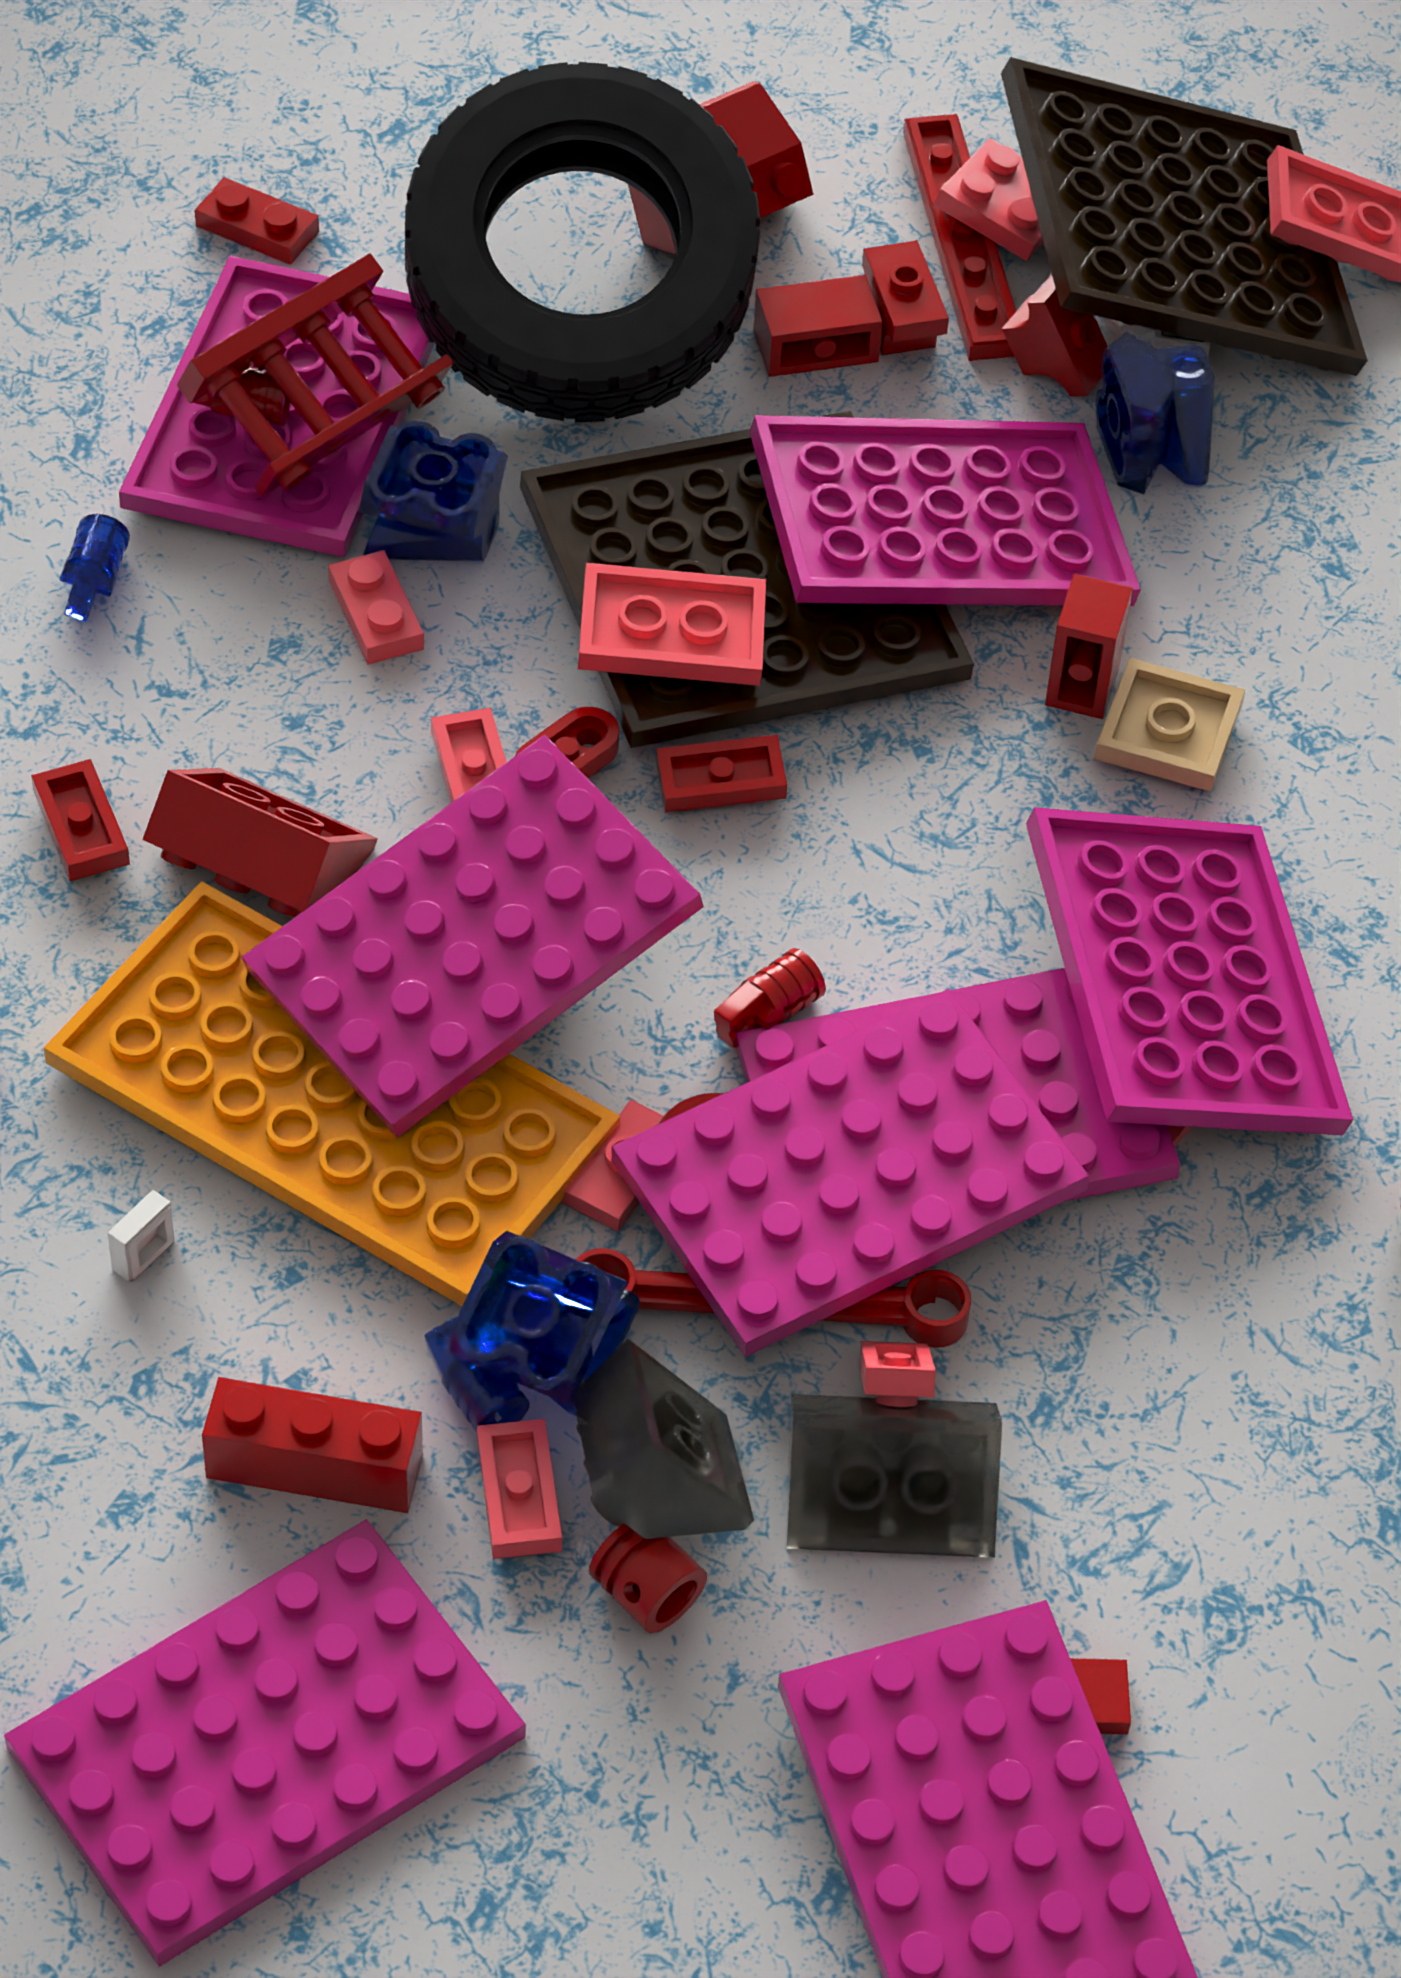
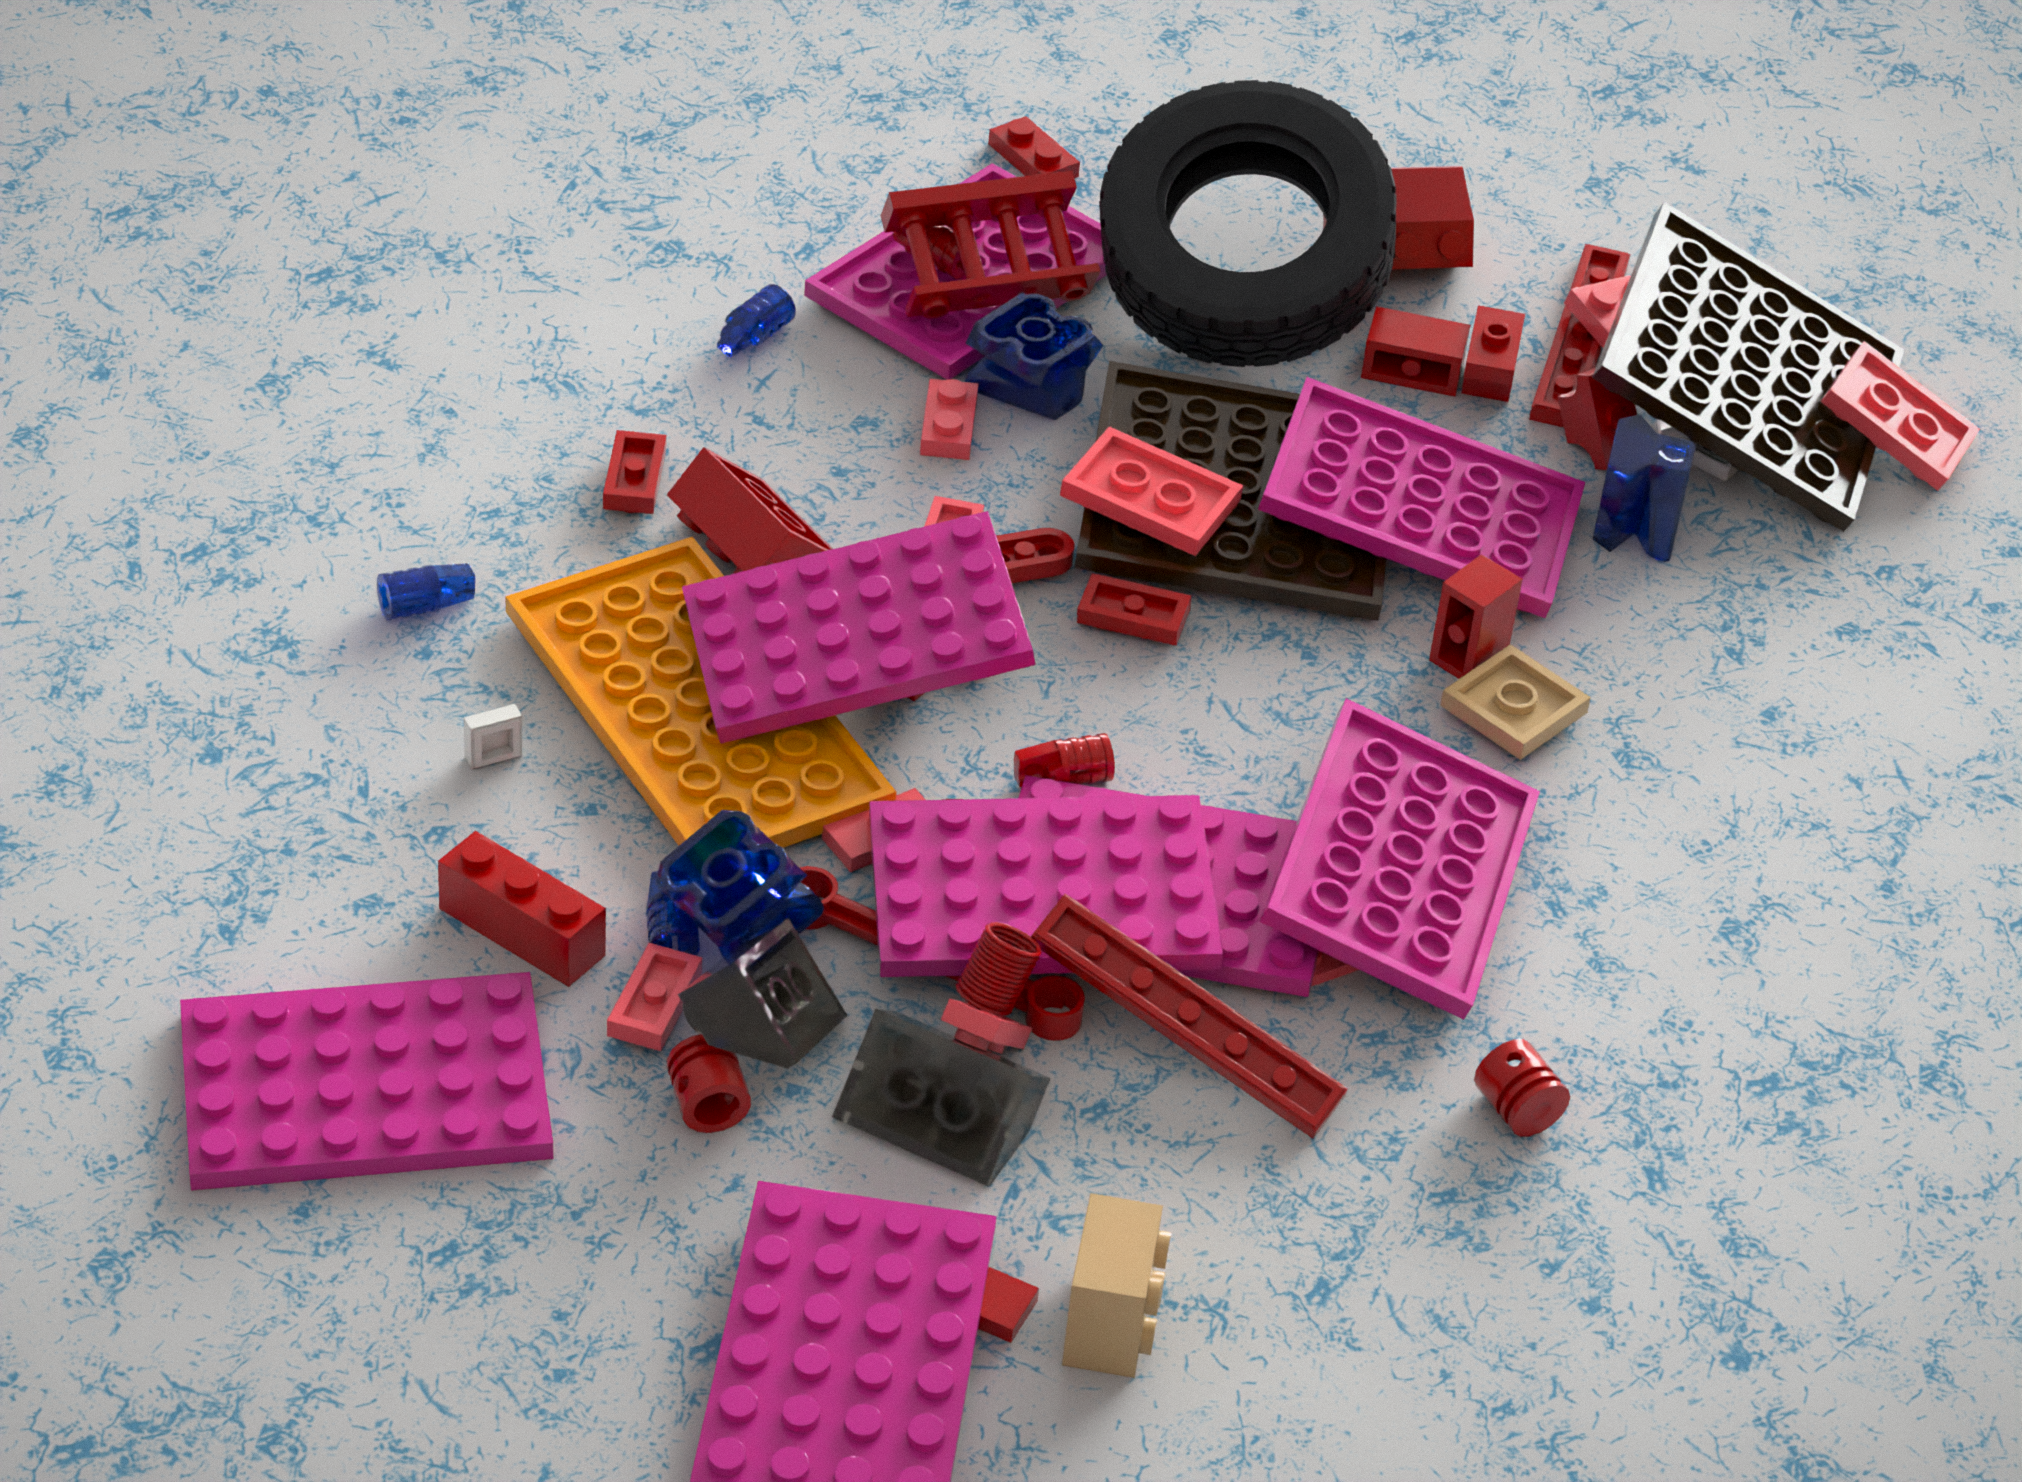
camera: 25 degrees right, 10 degrees down
none -> red piece [955,922,1042,1016]
none -> red tile [1031,893,1348,1139]
none -> tan brick [1062,1193,1171,1378]

